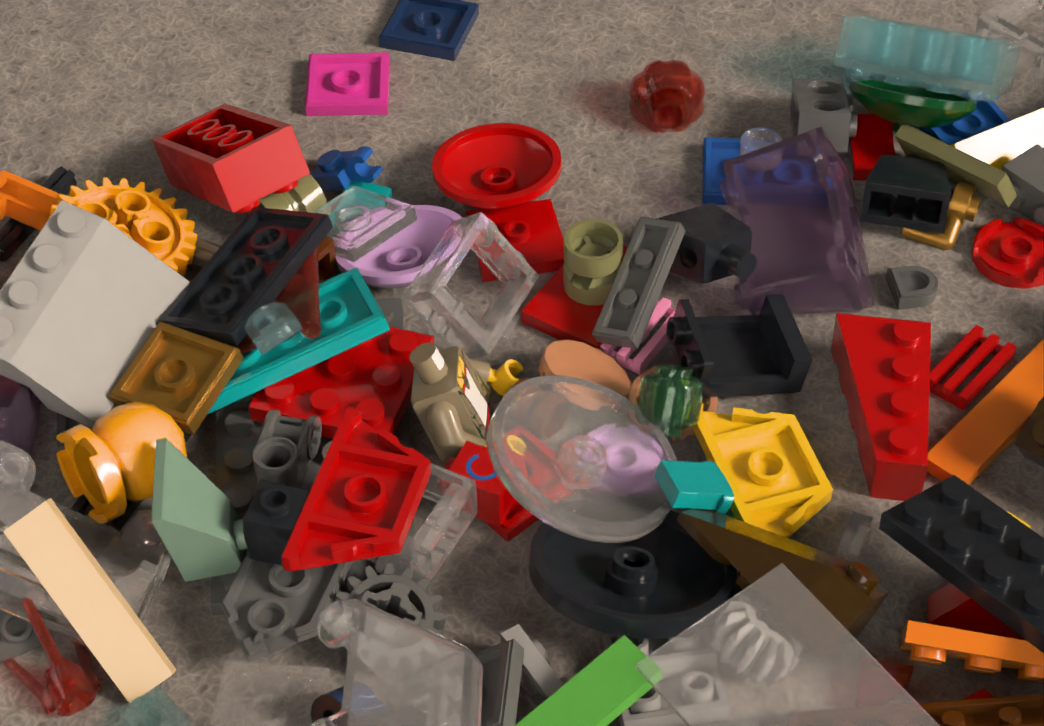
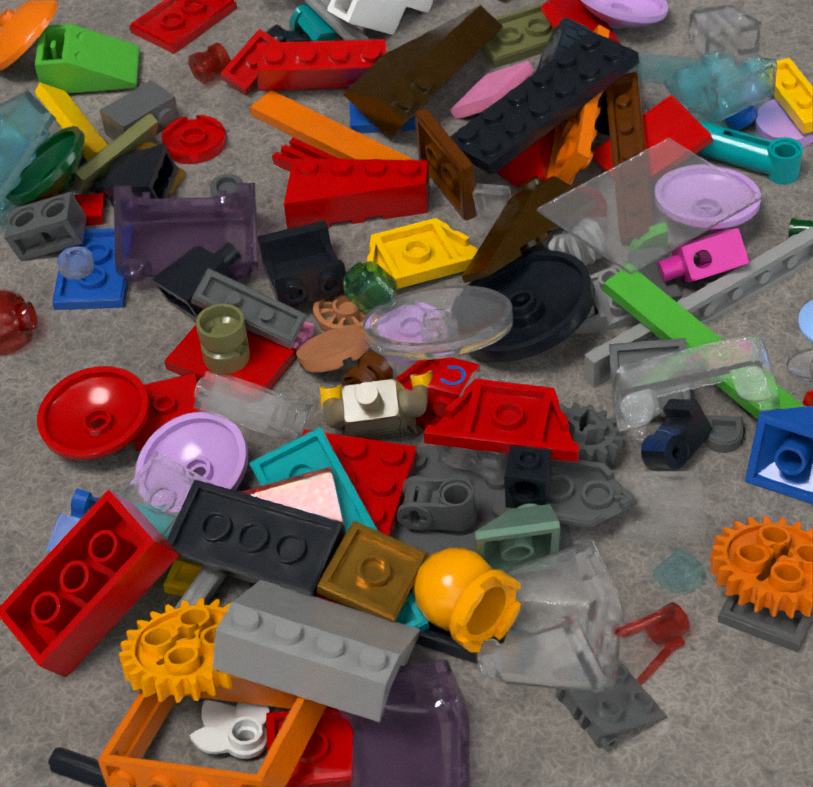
camera: 90 degrees left, 0 degrees up
tan tile [3,498,177,704] -> none
clear light blue tile [245,302,303,355] -> none
teal tile [654,460,734,514] -> none
none -> reddish brown tile [415,108,477,221]

